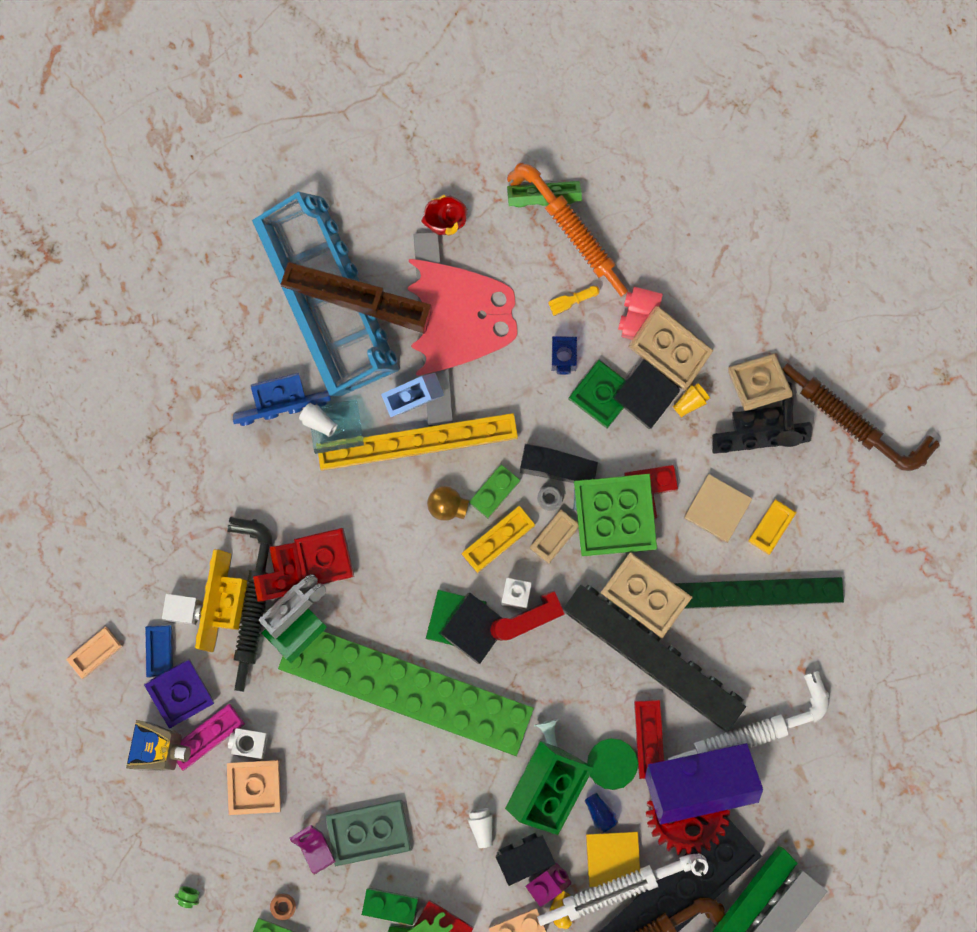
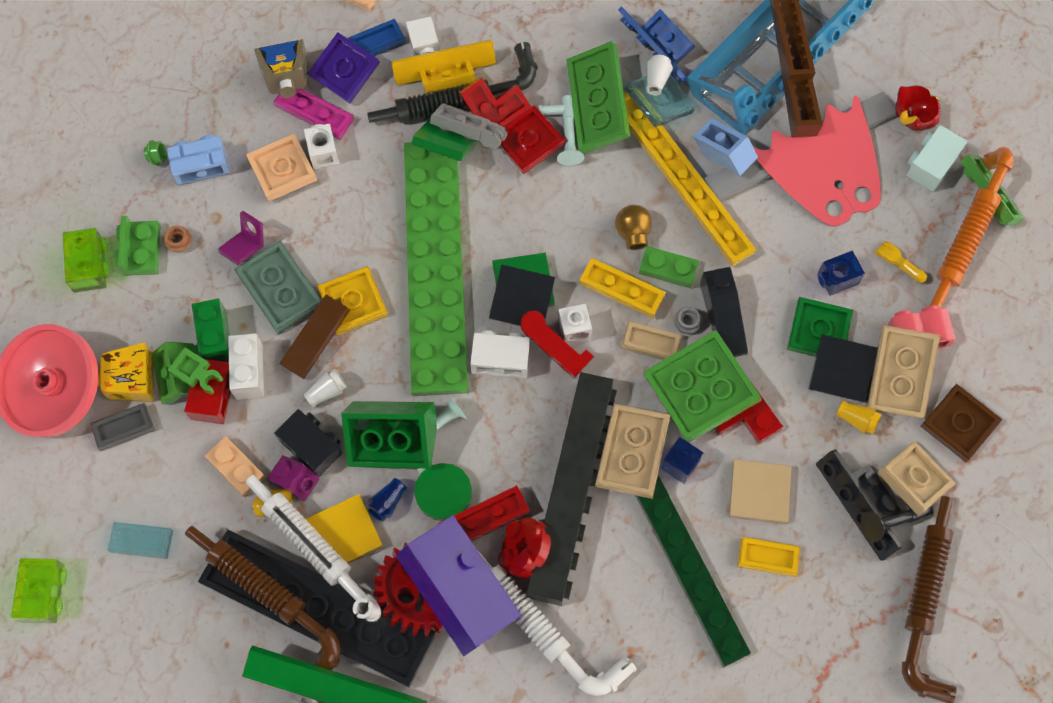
camera: 65 degrees right, 10 degrees down
none -> light blue brick [167,135,230,185]
none -> white brick [228,333,265,400]
none -> reddish brown tile [279,294,350,379]
none -> yellow tile [317,266,388,336]
none -> white brick [470,331,530,378]
none -> red plate [498,518,551,578]
none -> light aqua piece [539,95,585,166]
none -> bright green plate [566,41,630,154]
none -> clear blue brick [661,436,704,484]
none -> light aqua brick [906,125,968,192]
none -> reddish brown tile [920,383,1003,463]

